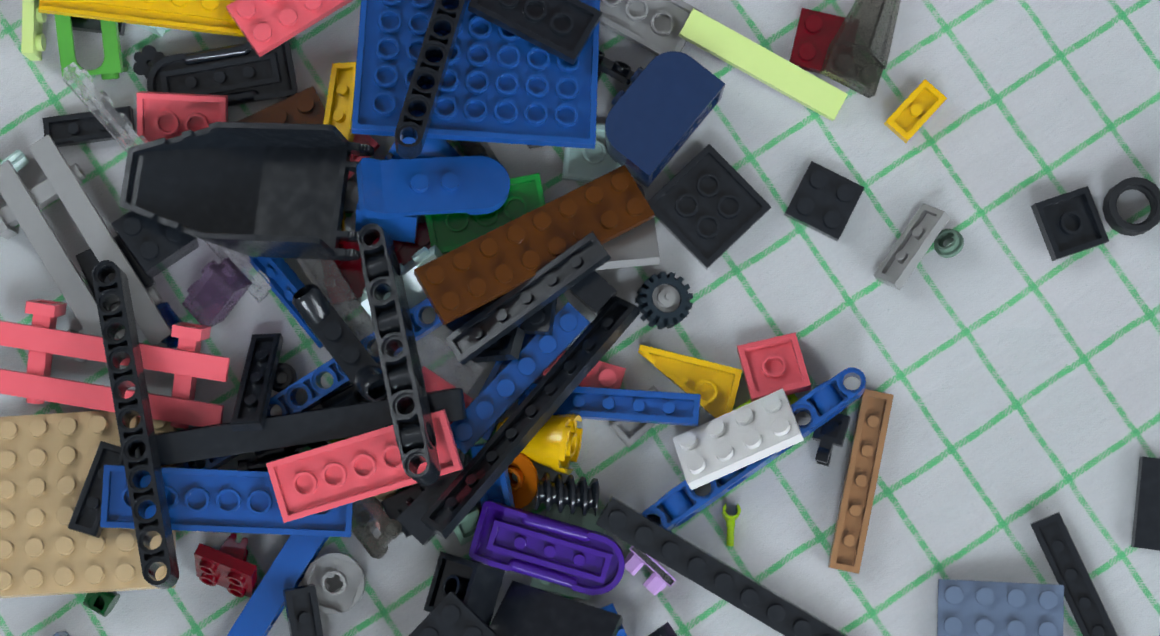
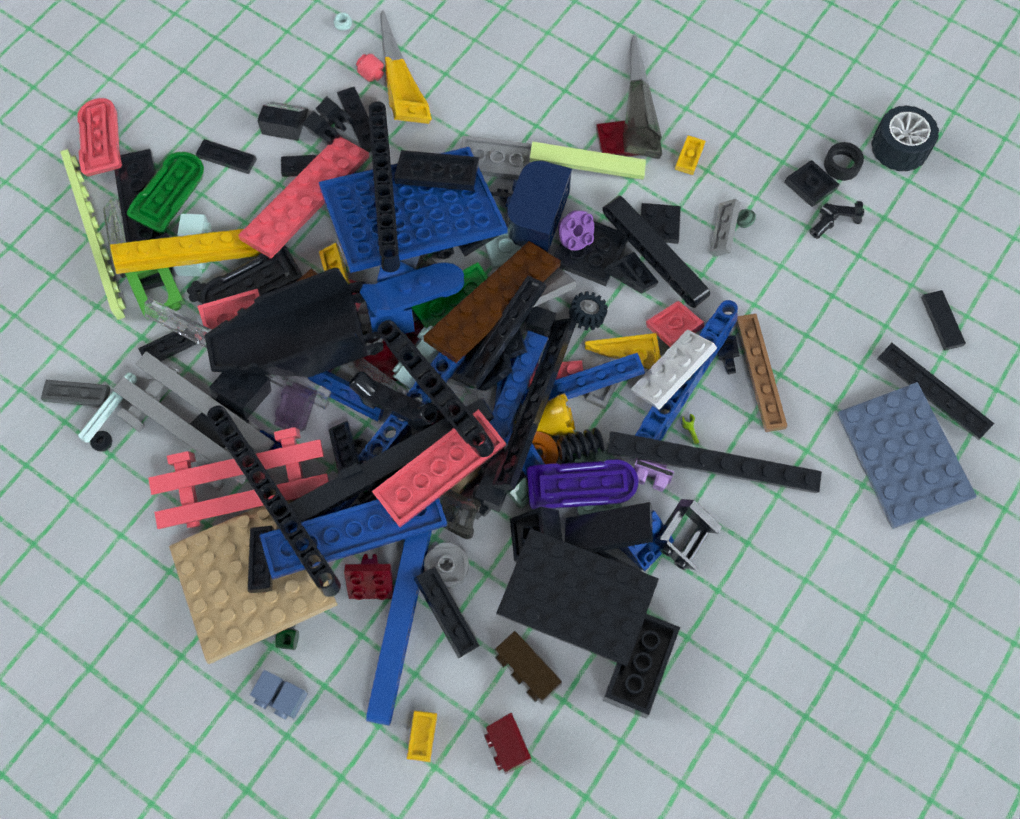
camera: 25 degrees left, 15 degrees down
none -> medium lavender plate [558,210,594,251]
none -> black beam [602,195,710,308]
none -> black wing [604,252,658,294]
none -> black pin [809,201,865,239]

